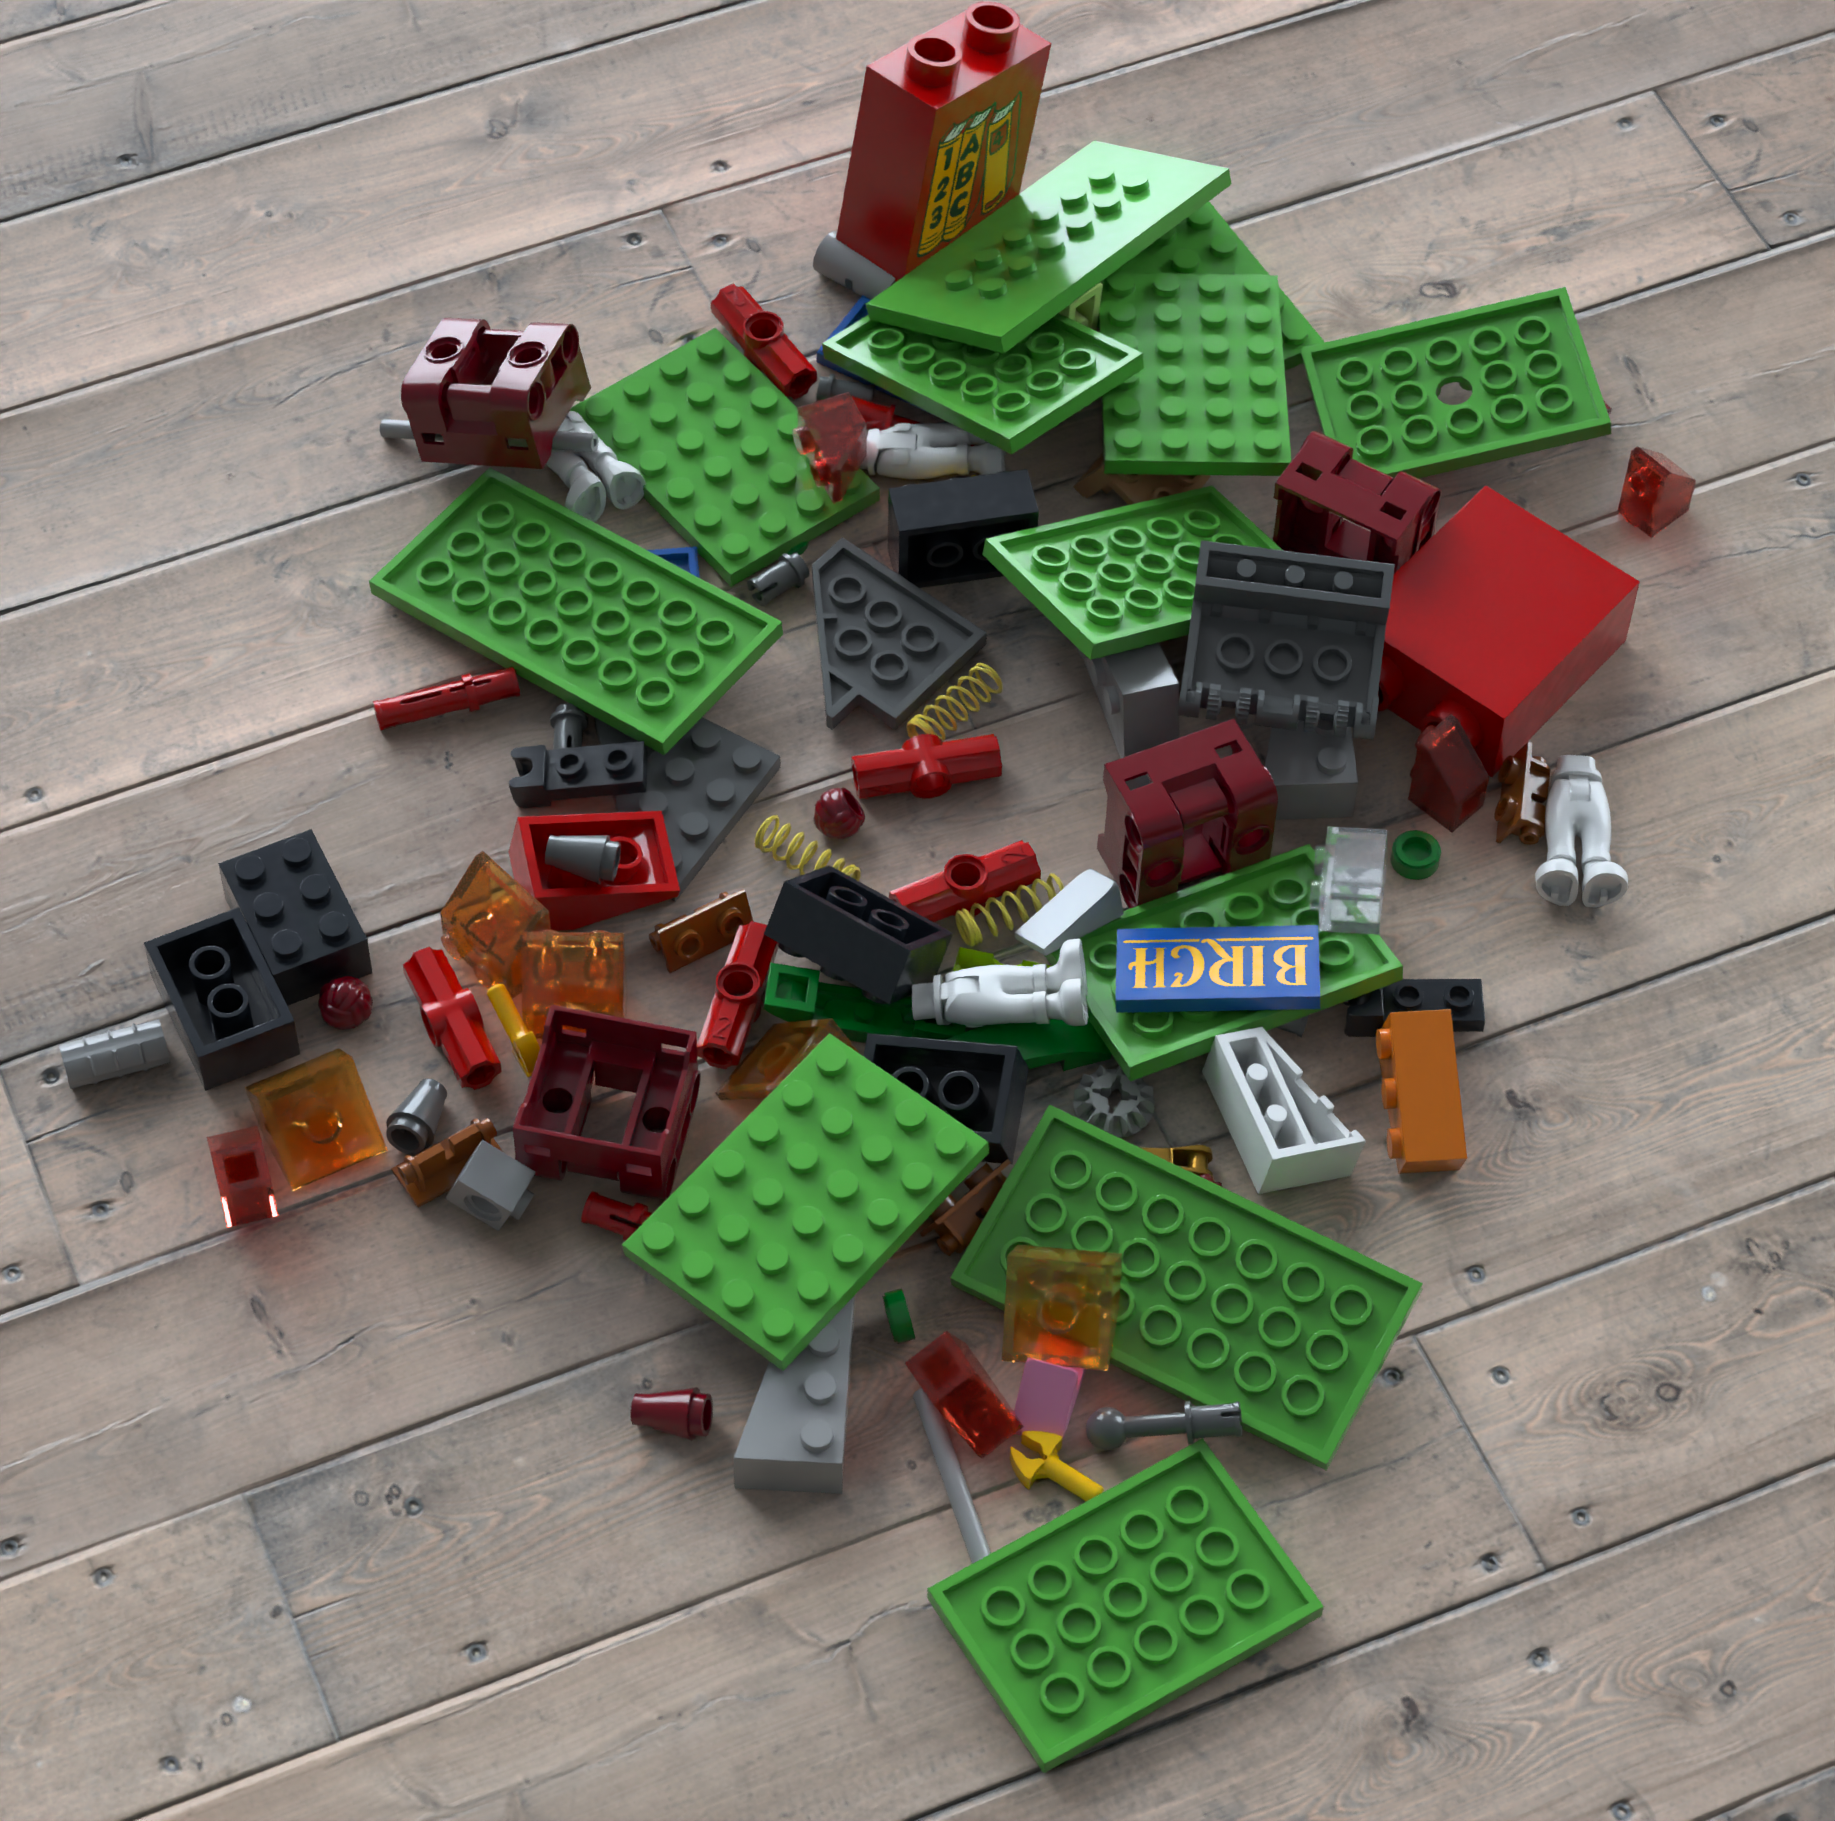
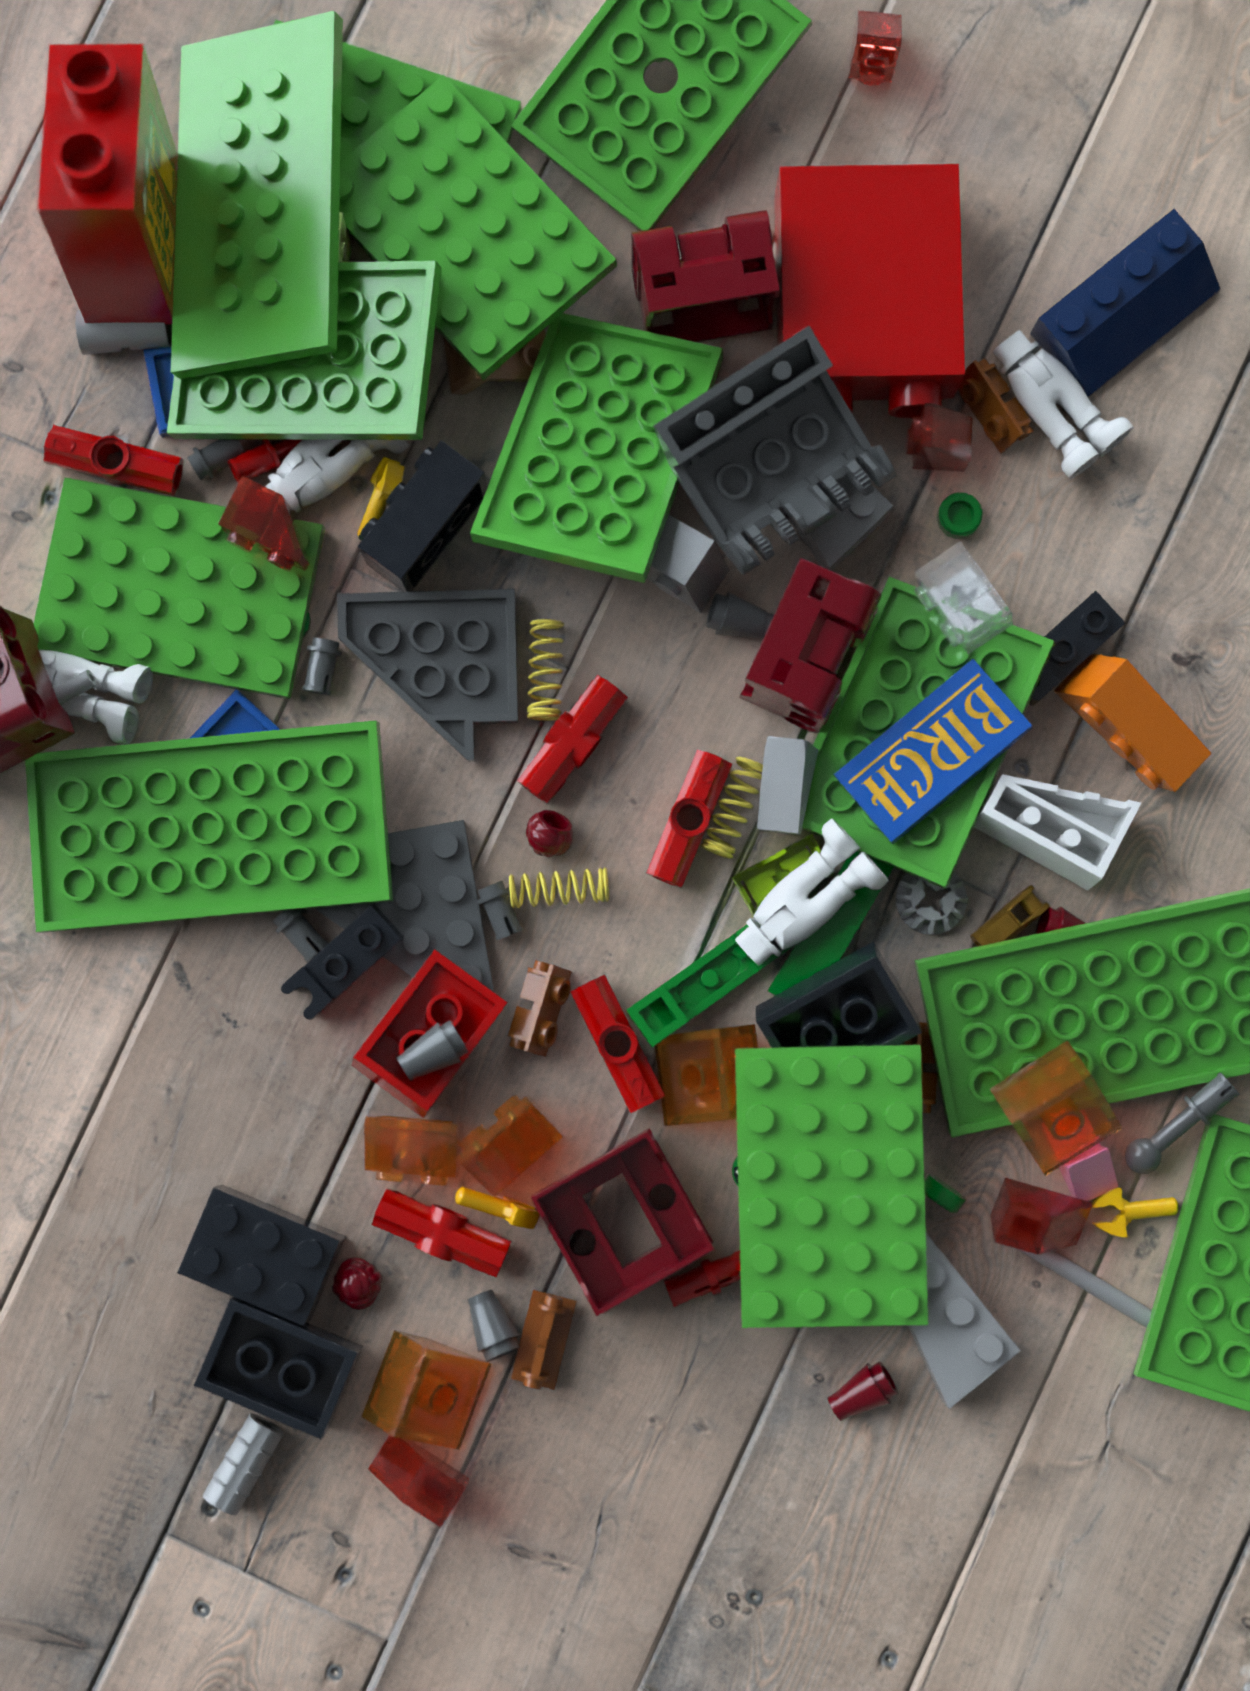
camera: 40 degrees left, 30 degrees up
red pin [373,667,521,731] -> none
light grey brick [445,1140,536,1231] -> none
black brick [764,865,954,1004] -> none
none -> dark grey pin [477,881,523,940]
none -> dark blue slope [1030,209,1221,398]

